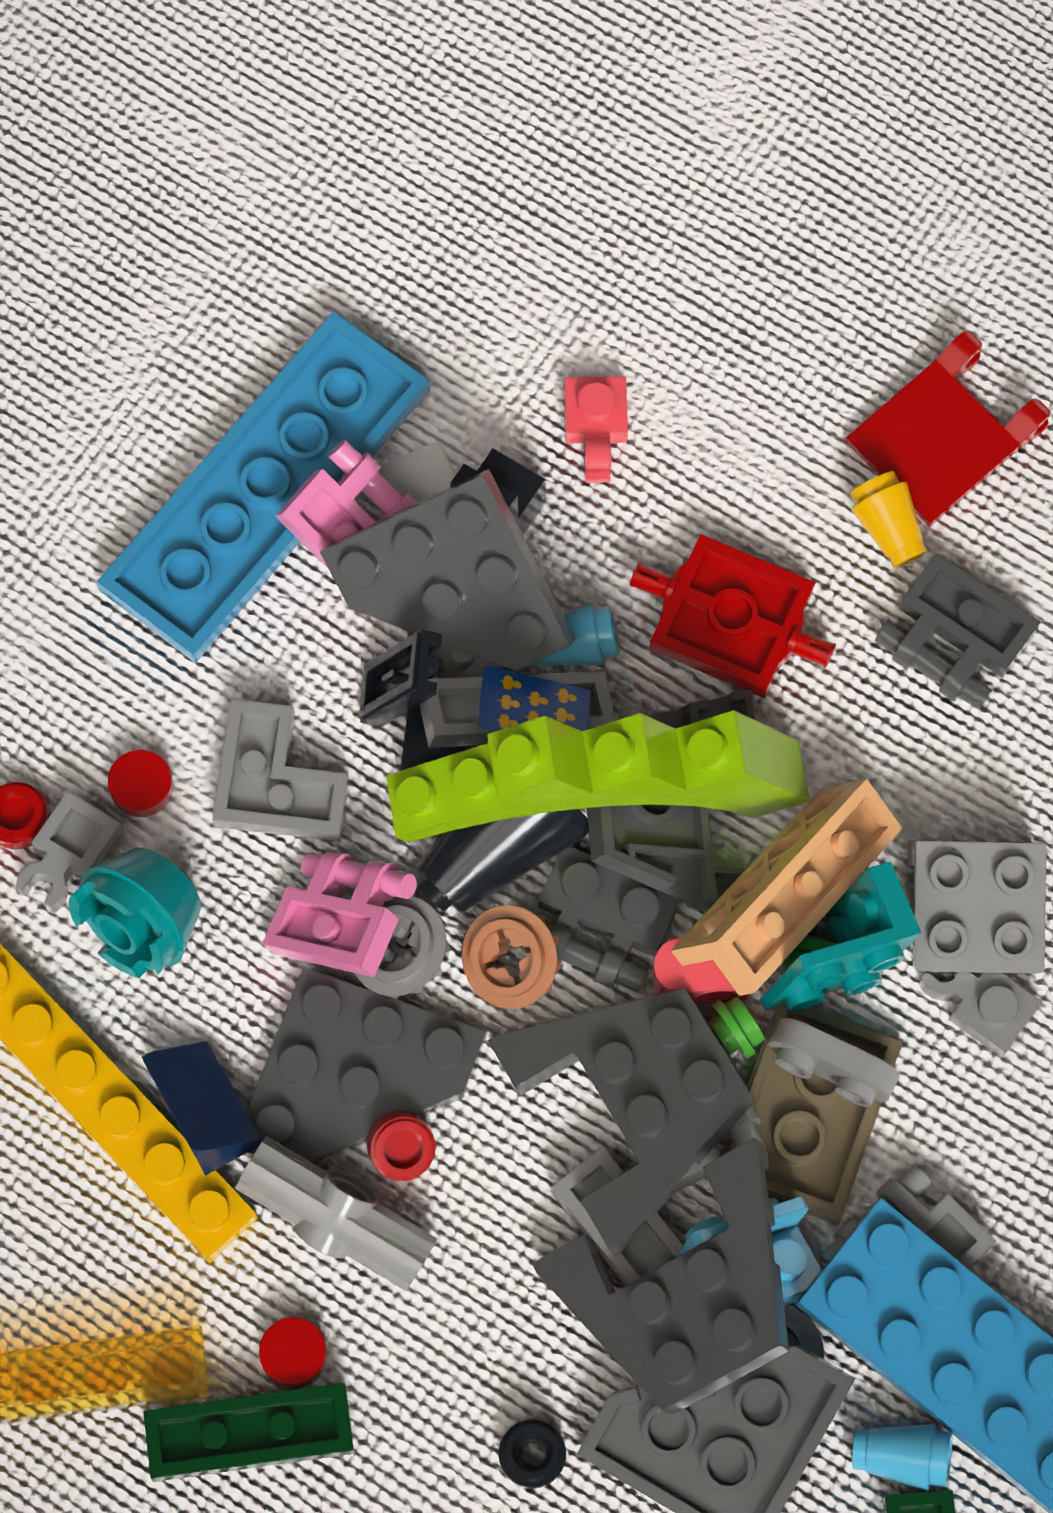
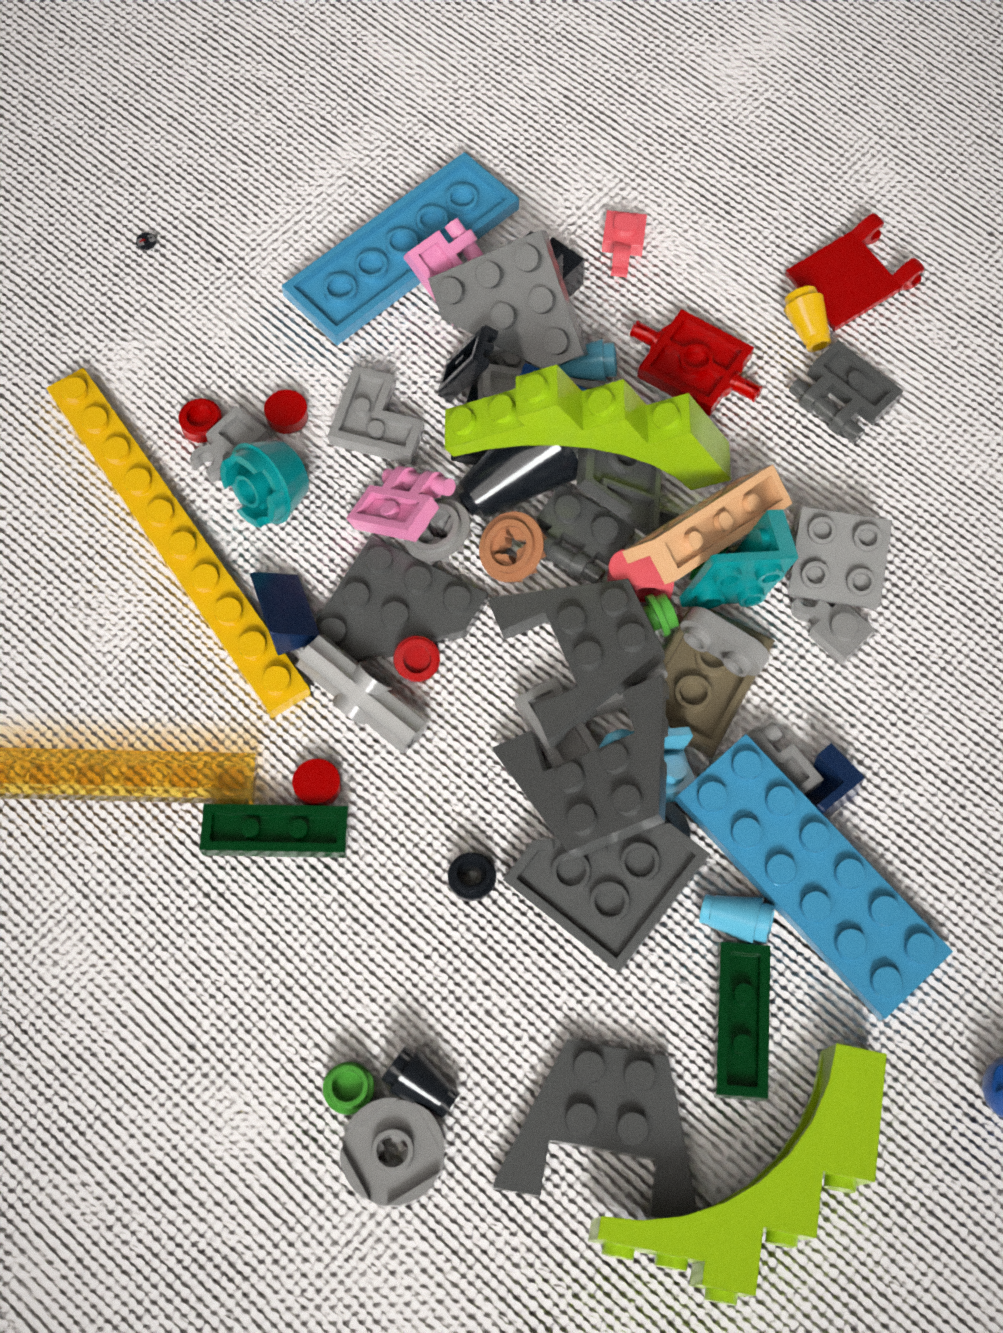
camera: 10 degrees right, 5 degrees down
none -> dark blue panel [806,743,865,819]

